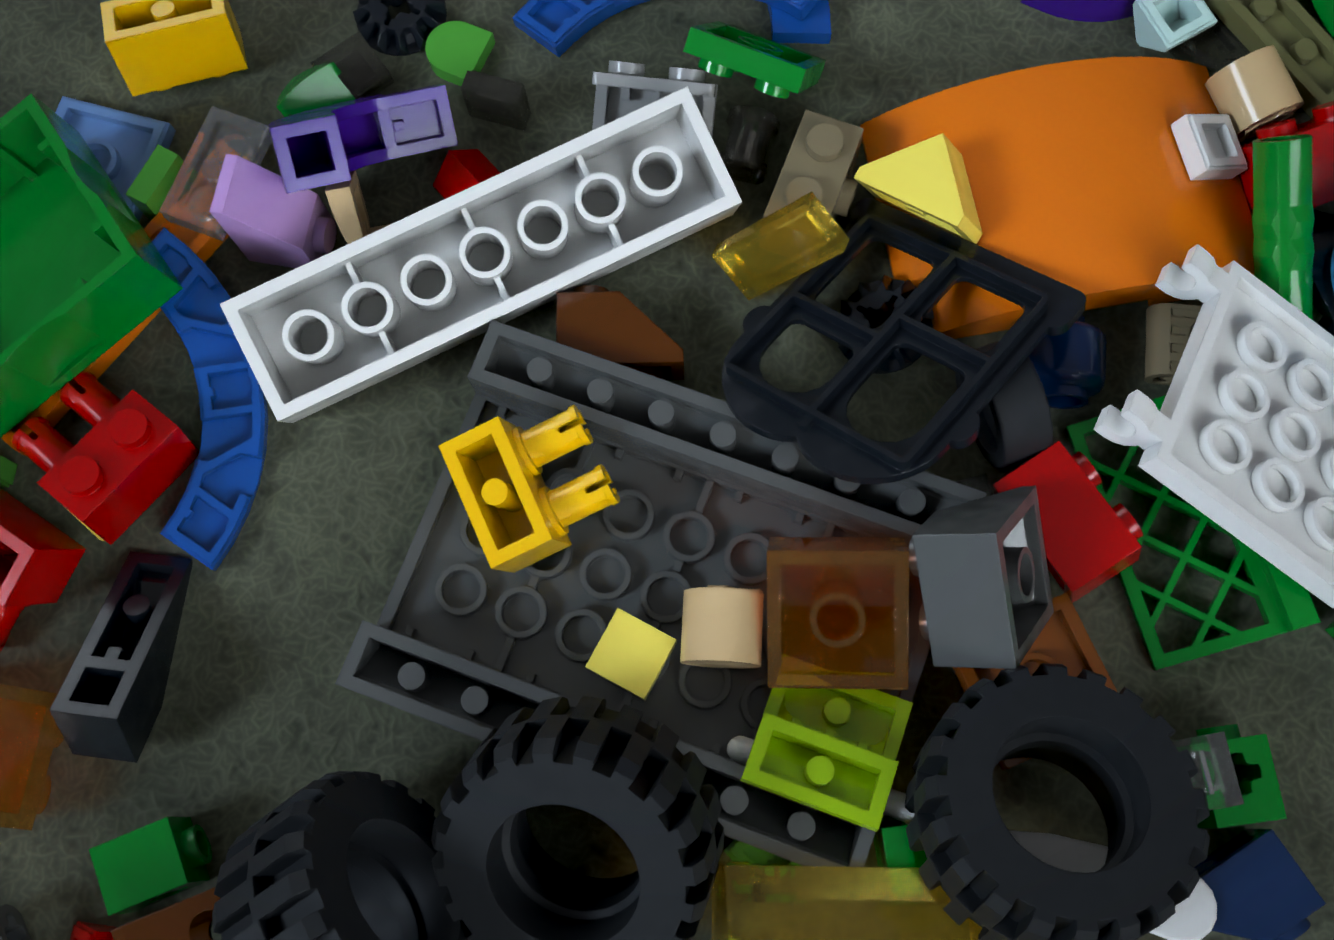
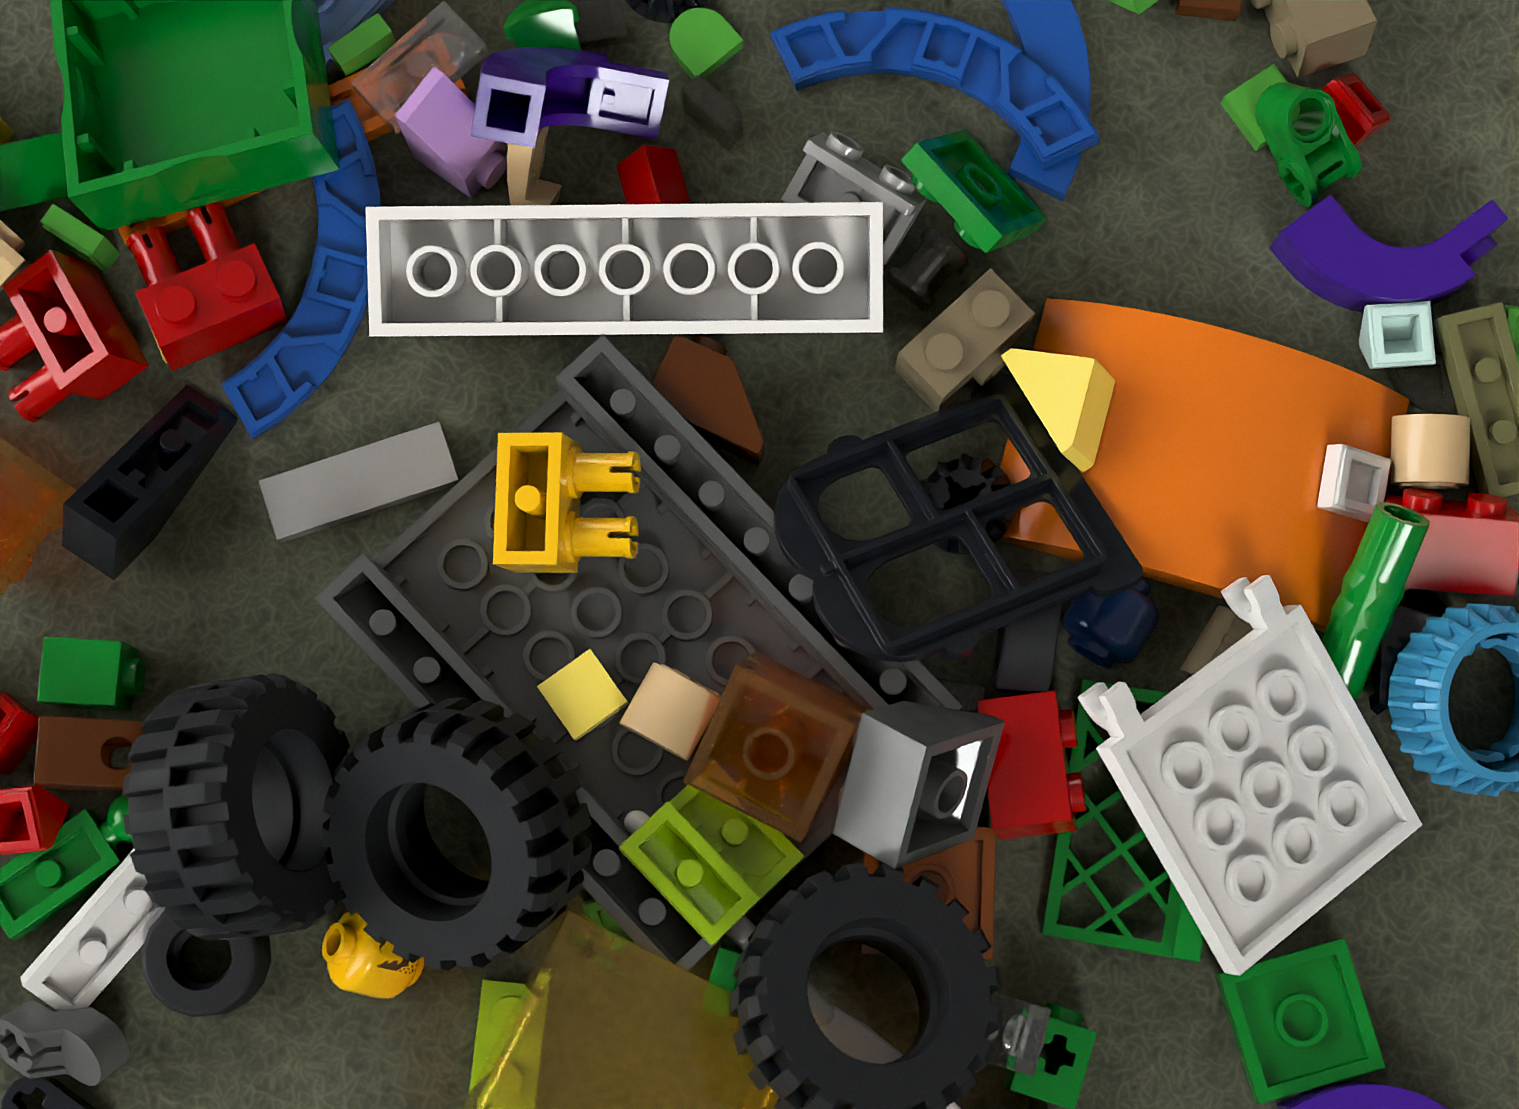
camera: 20 degrees right, 5 degrees up
clear yellow tile [711,191,850,300] -> none
none -> light grey tile [259,421,460,543]

